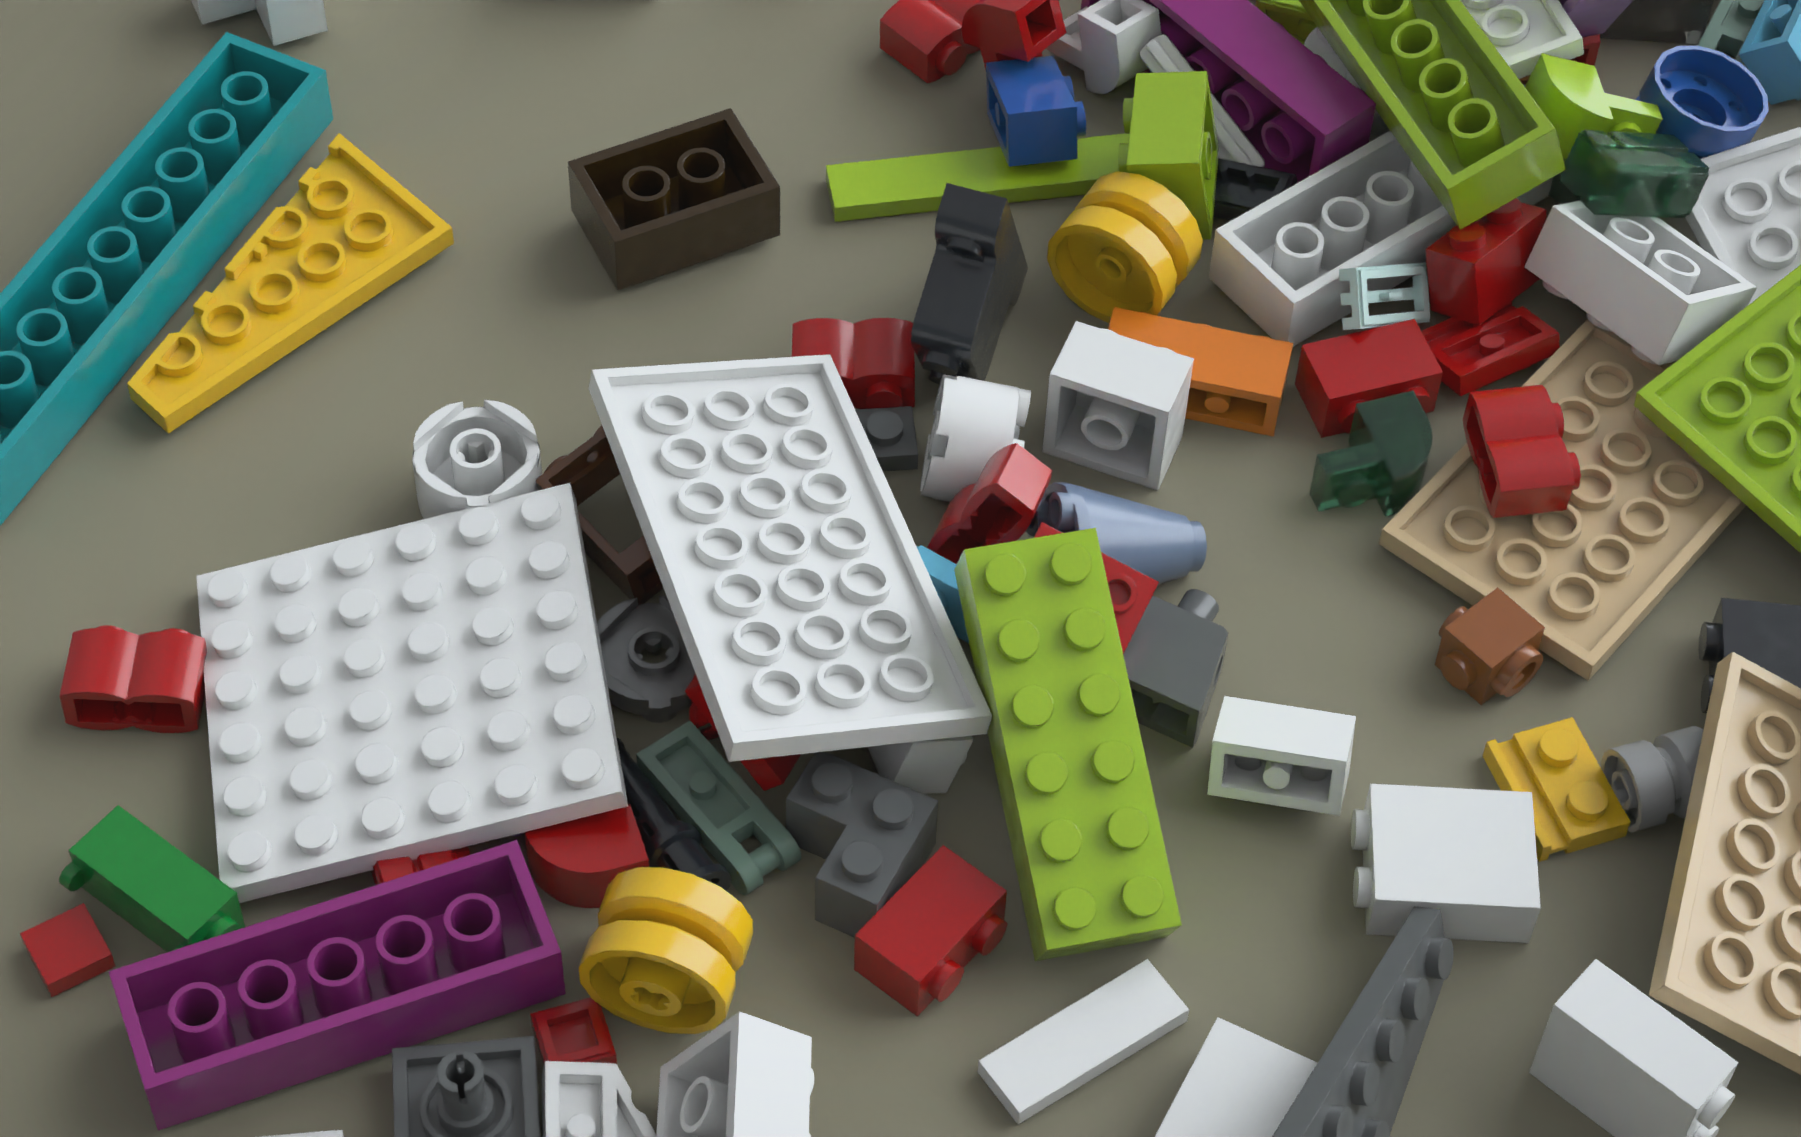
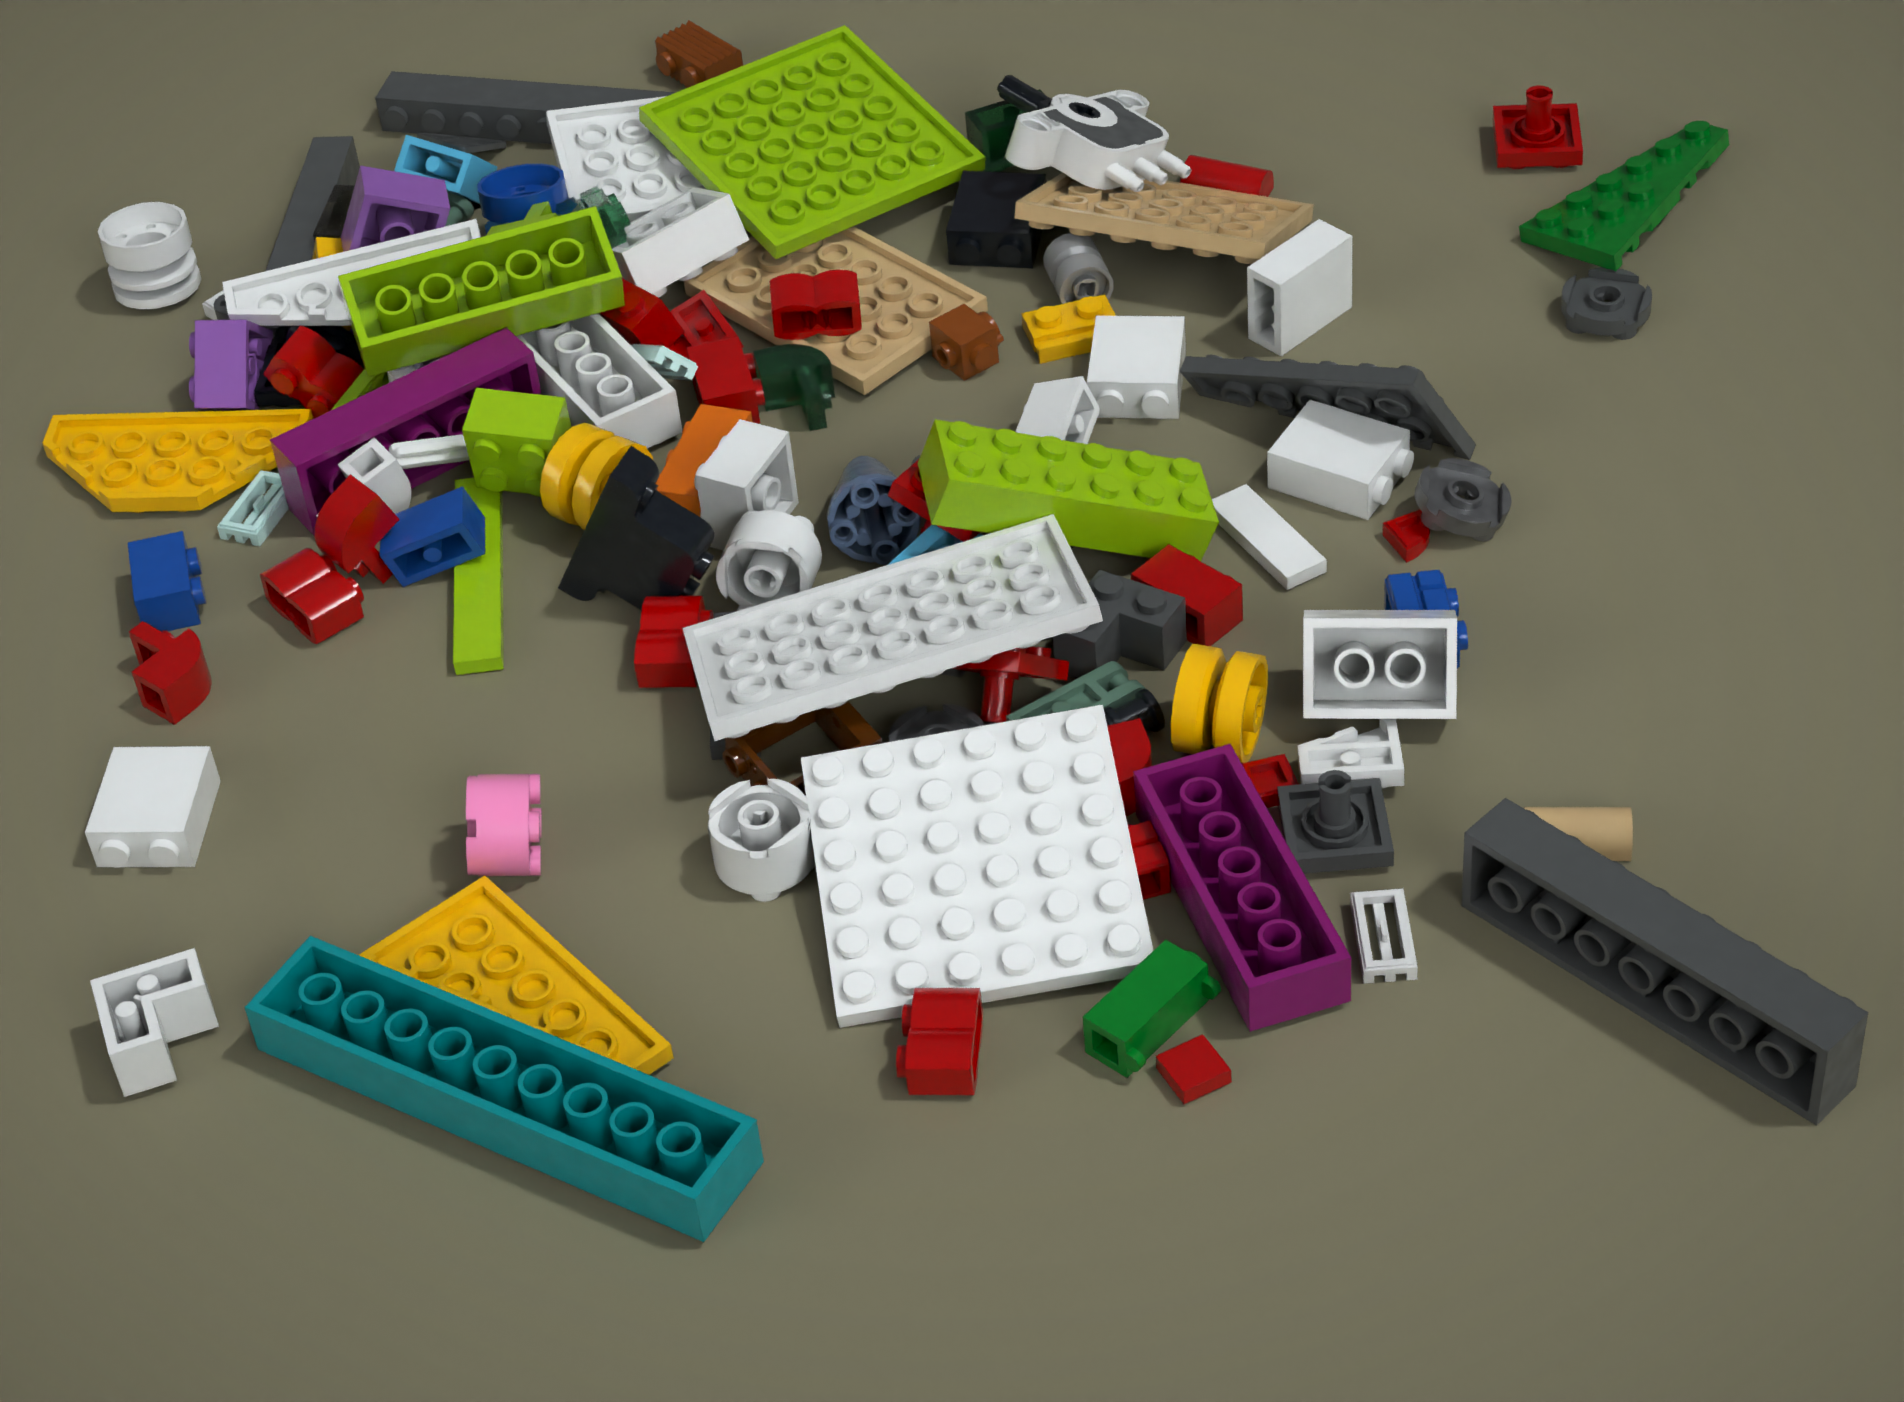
camera: 80 degrees left, 10 degrees down
dark brown brick [568,108,780,291] -> none
red brick [927,443,1052,564] -> none
none -> bright pink brick [466,774,542,876]

